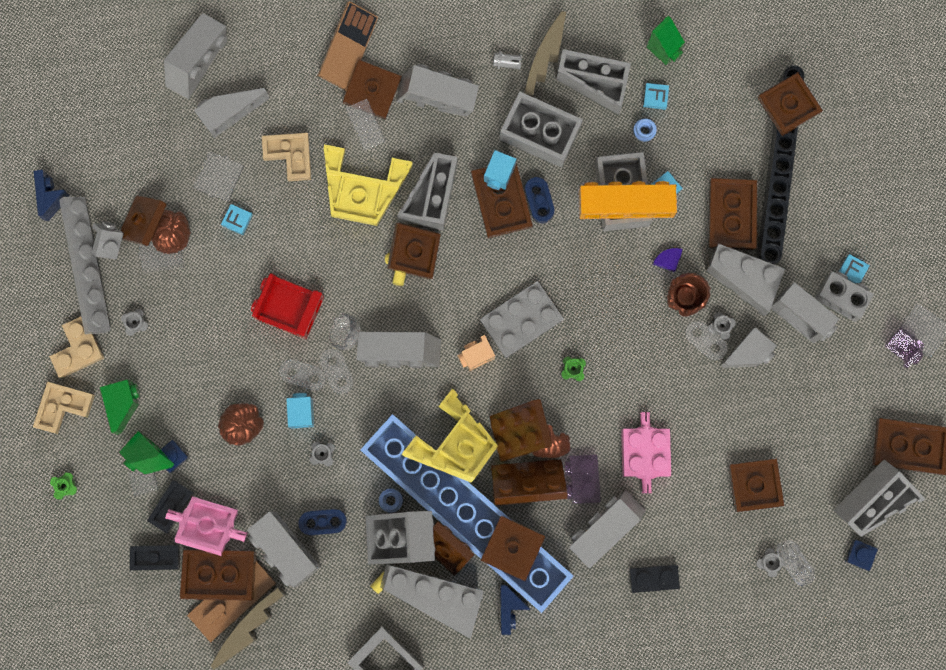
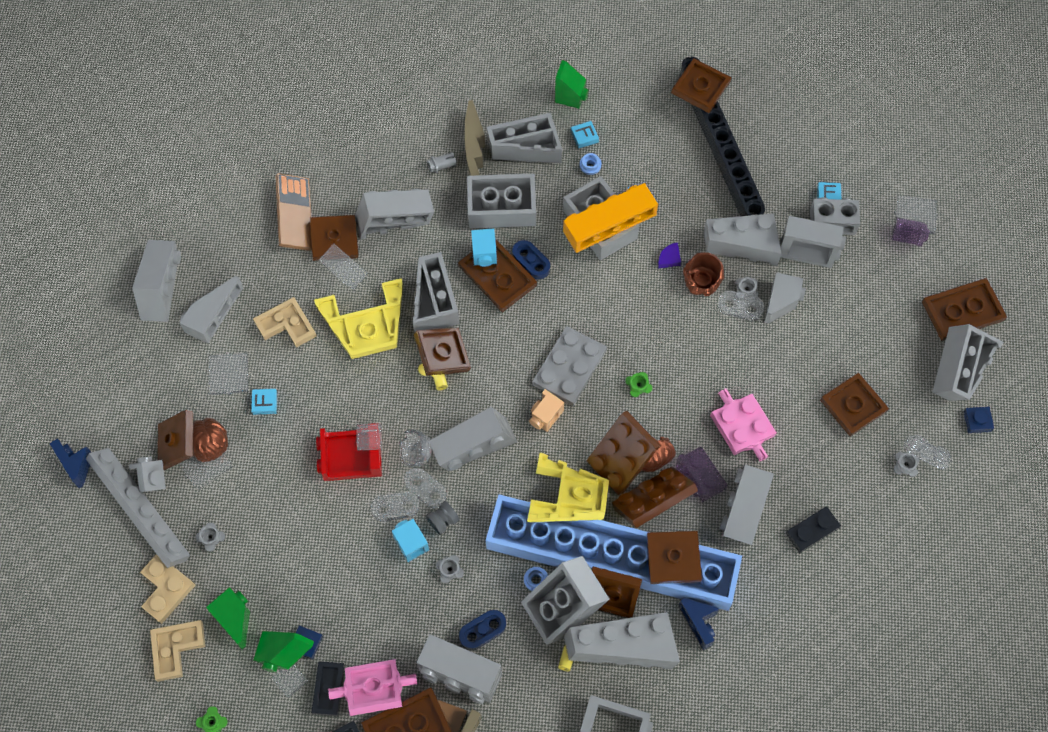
camera: 25 degrees left, 15 degrees down
copper hair [218,403,264,446] -> none
reddish brown plate [708,178,757,250] -> none
none -> clear tile [357,424,382,450]
none -> dark grey wheel [426,501,460,535]

